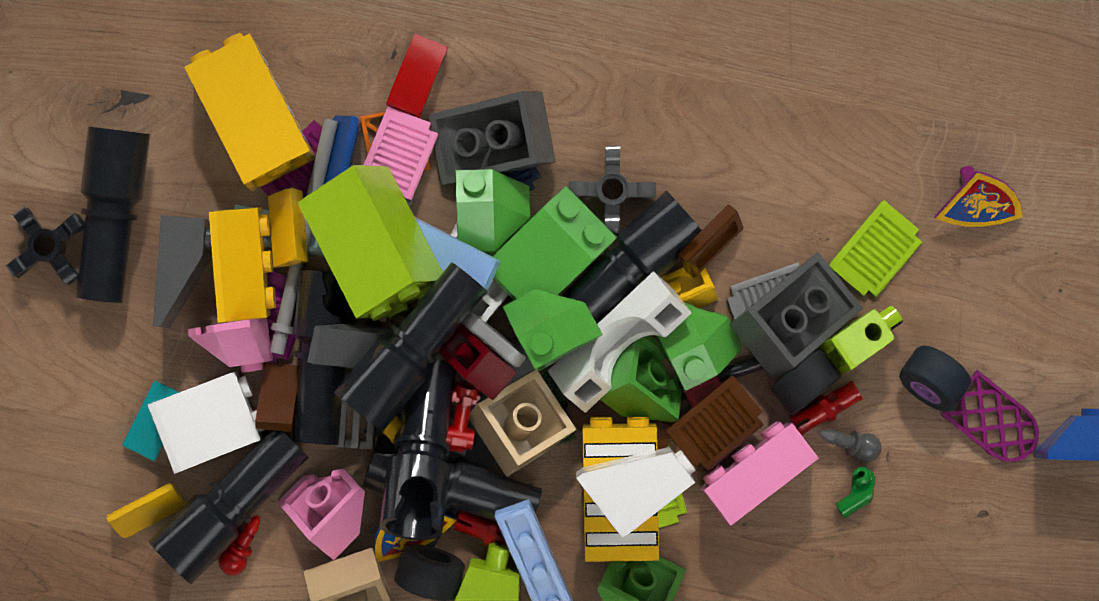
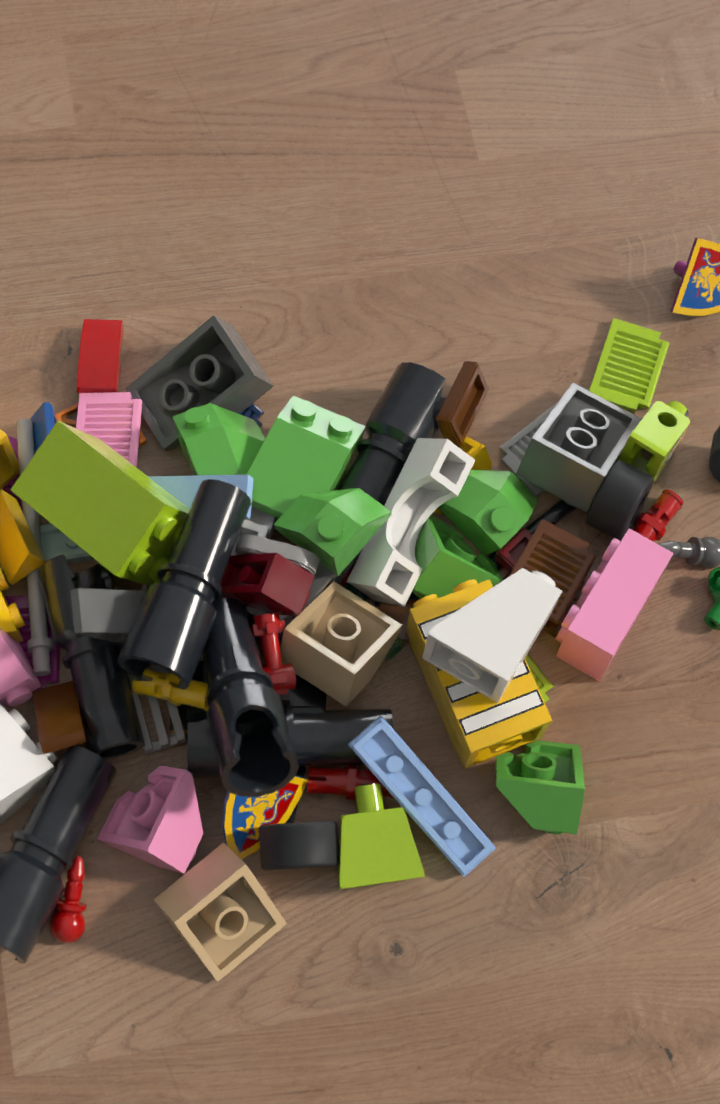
camera: 20 degrees left, 20 degrees down
dark grey pin [569,145,656,234] -> none

